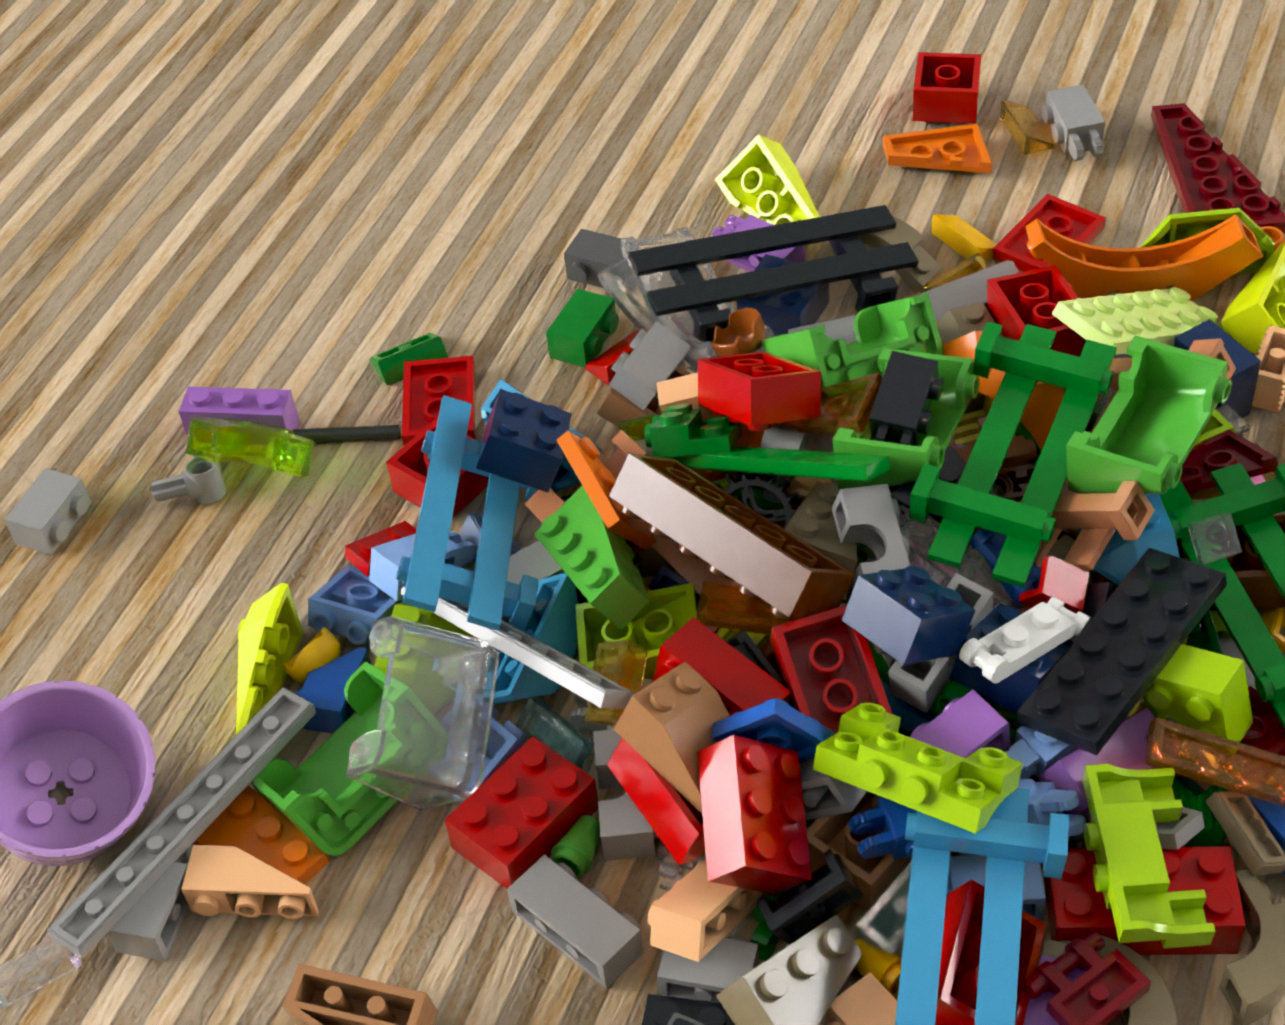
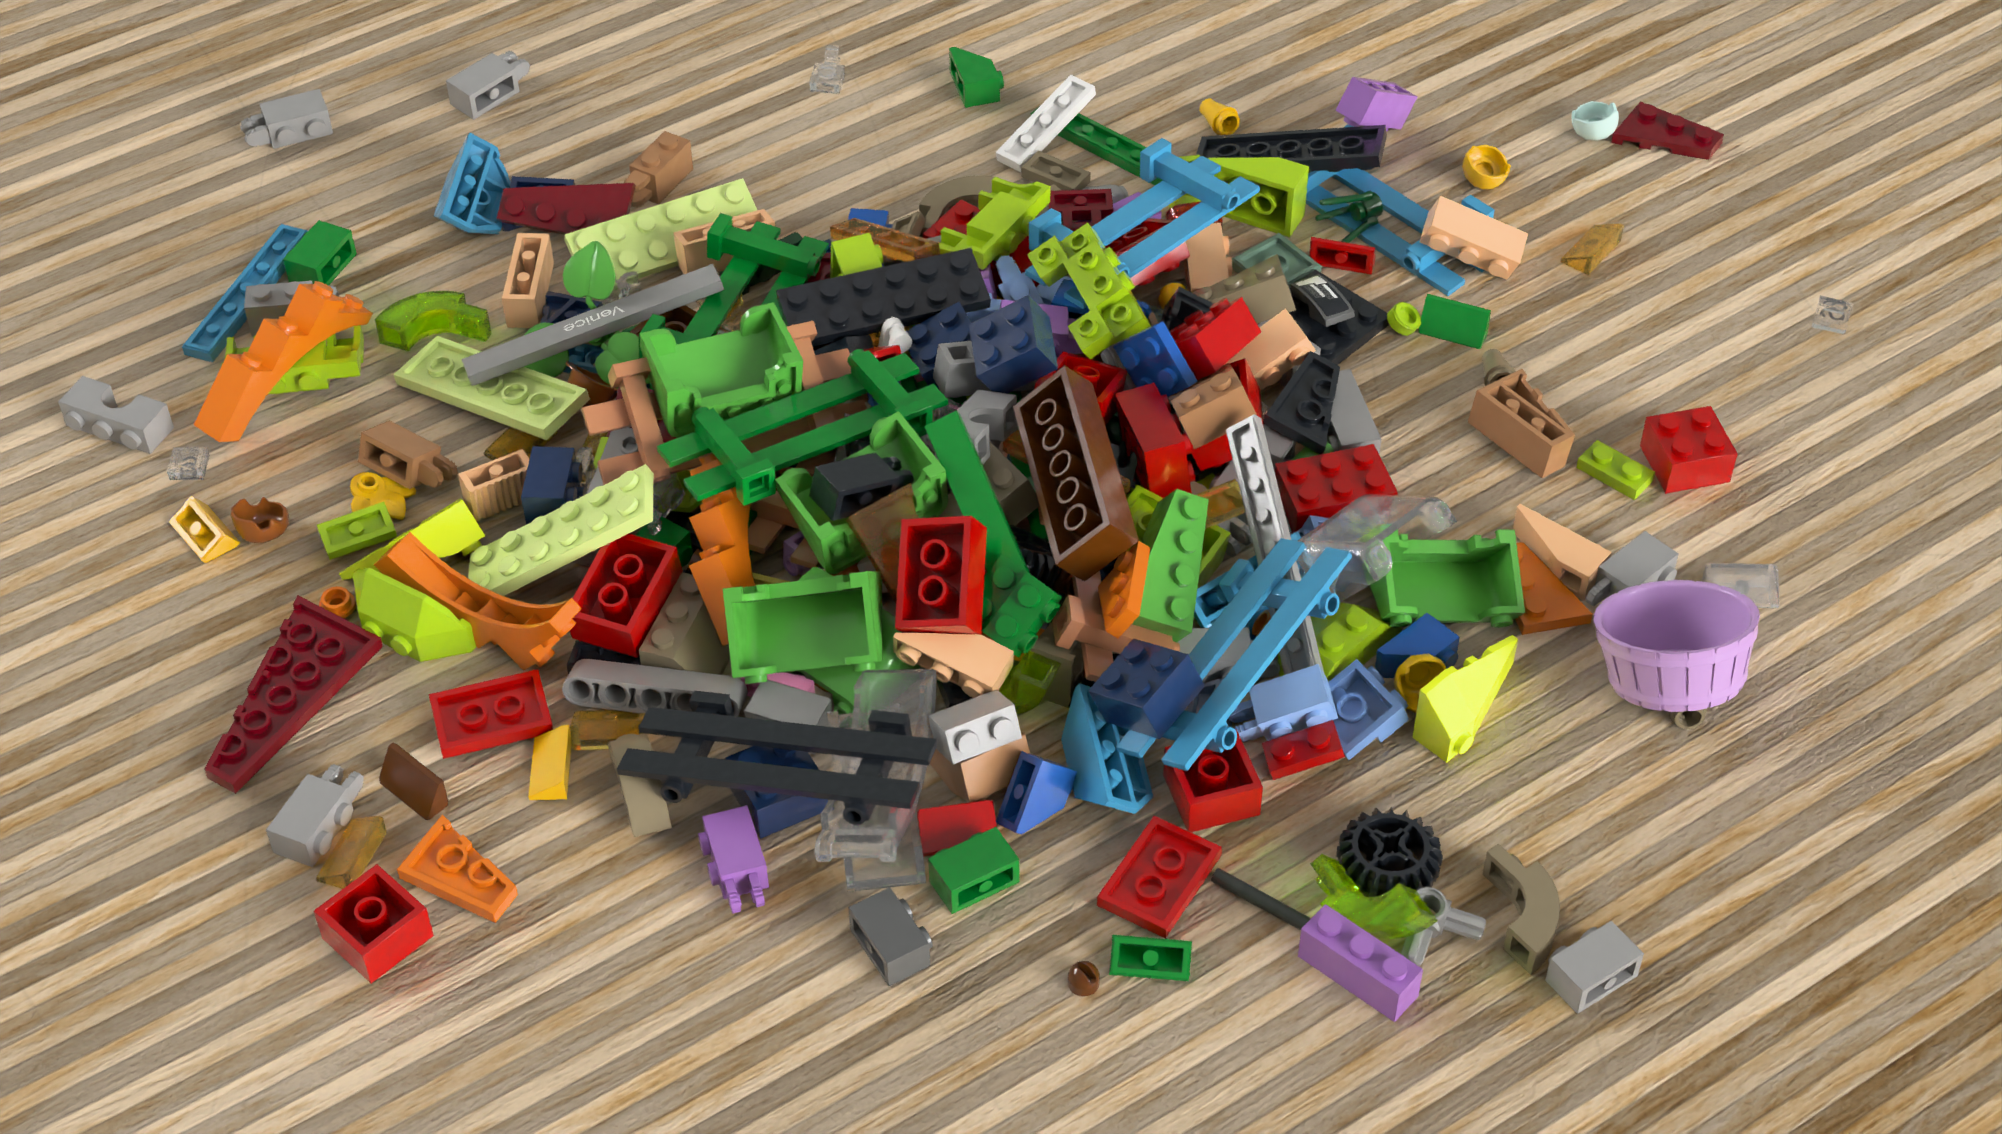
camera: 150 degrees left, 0 degrees up
light grey tile [47,687,316,959] -> none
dark orange hair [711,308,766,356] -> none
neon yellow wedge [715,134,820,249] -> none
white plate [959,602,1076,683] -> none
none -> reddish brown slope [379,743,449,820]
none -> blue slope [996,751,1077,835]
none -> reddish brown hinge [1068,961,1100,997]
none -> black wing [1263,351,1340,454]
none -> black gear [1336,807,1443,906]
none -> dark tan arch [1482,844,1560,975]

